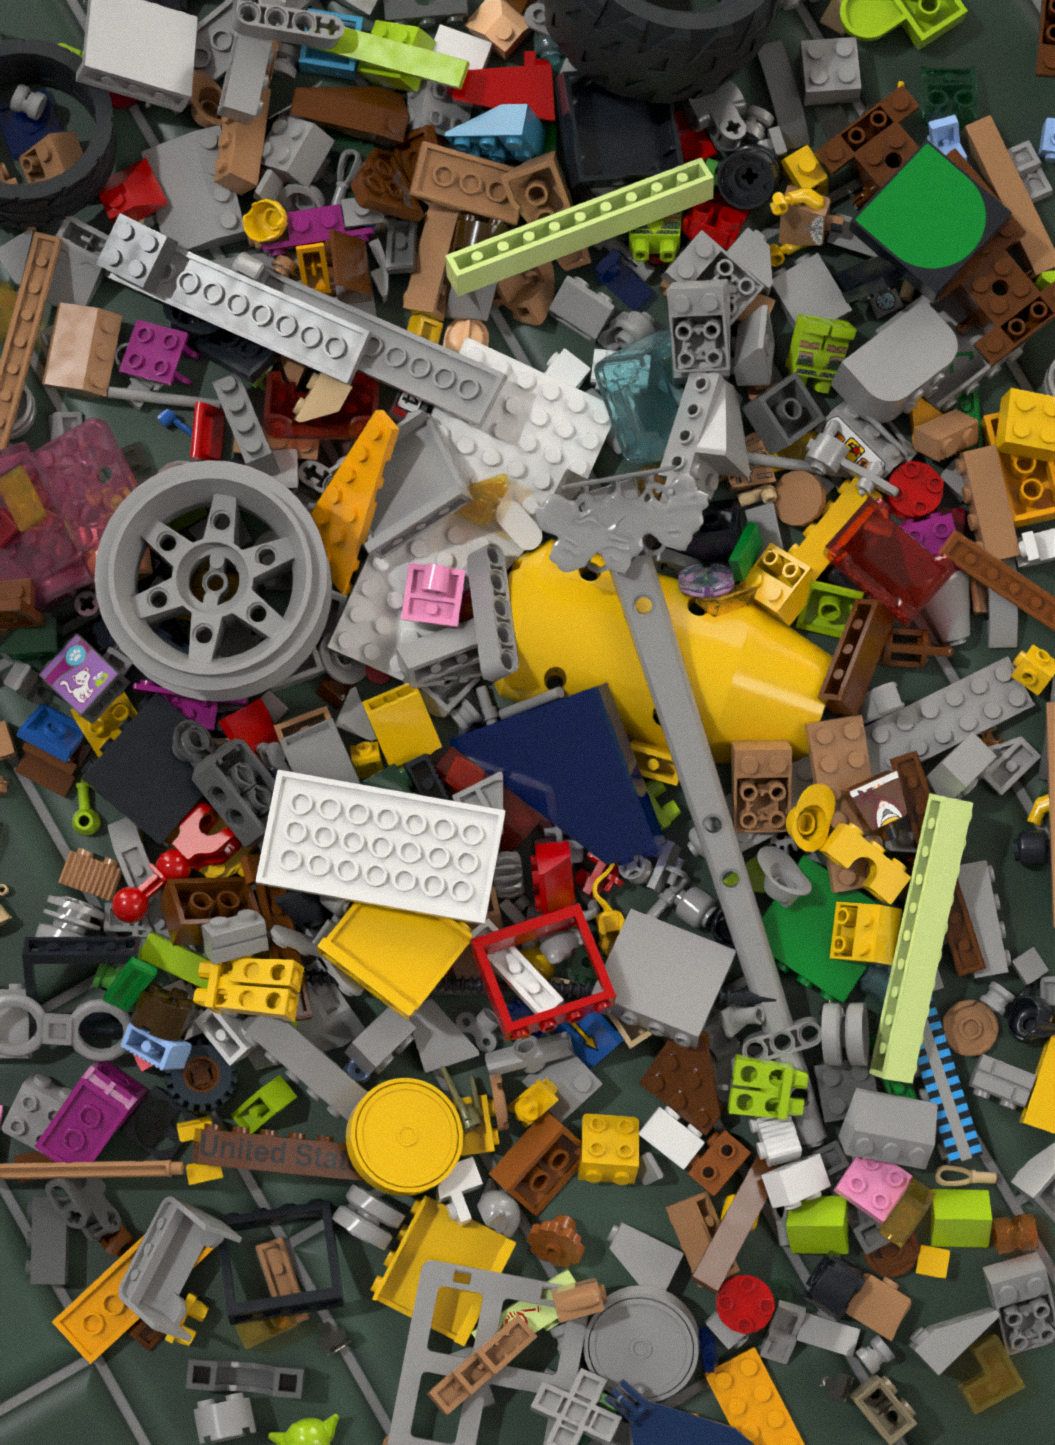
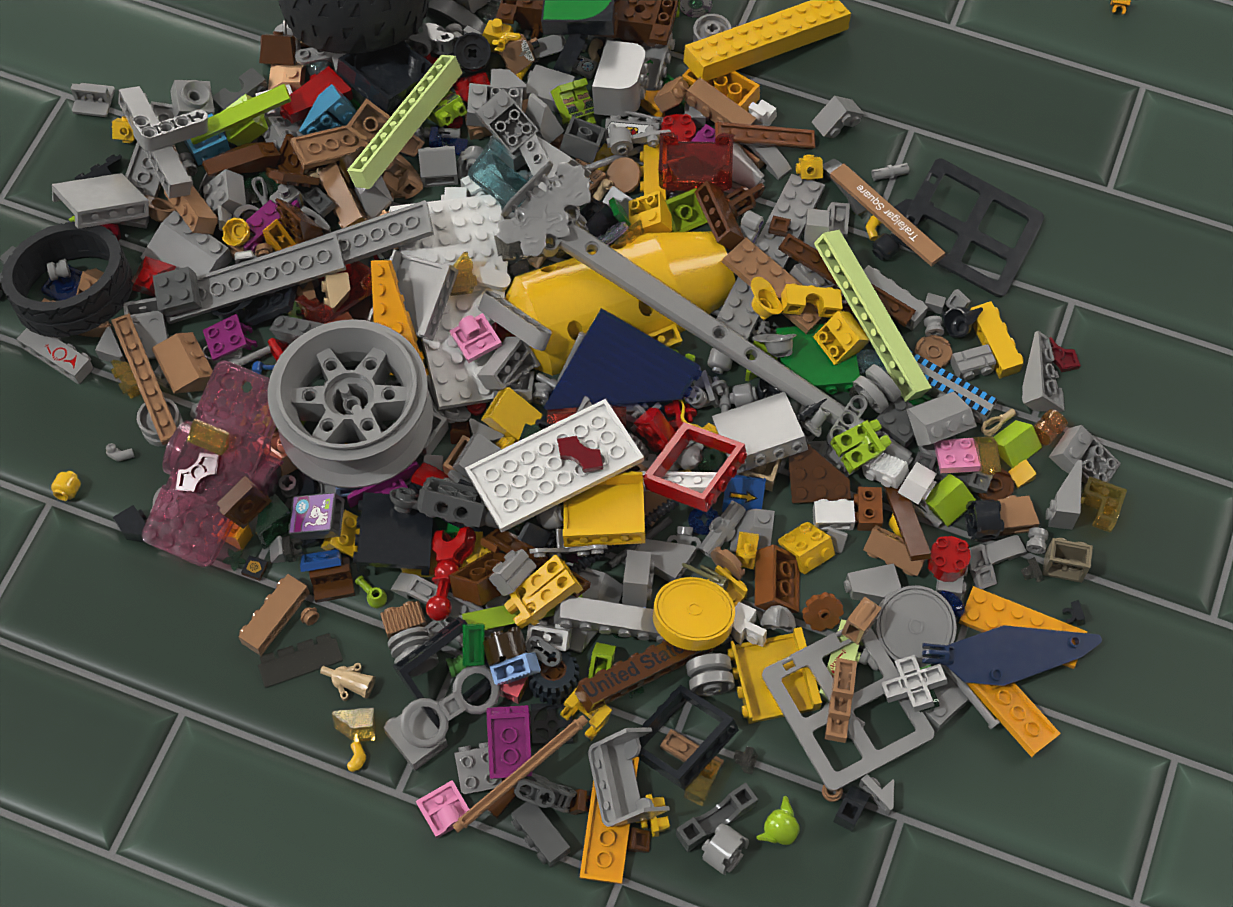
camera: 35 degrees left, 20 degrees down
medium nougat slope [731,740,792,833] -> none
torso [841,769,907,842] -> none
none -> dark grey beam [526,636,562,667]
none -> dark red tile [557,436,603,473]
none -> reddish brown tile [768,215,791,237]

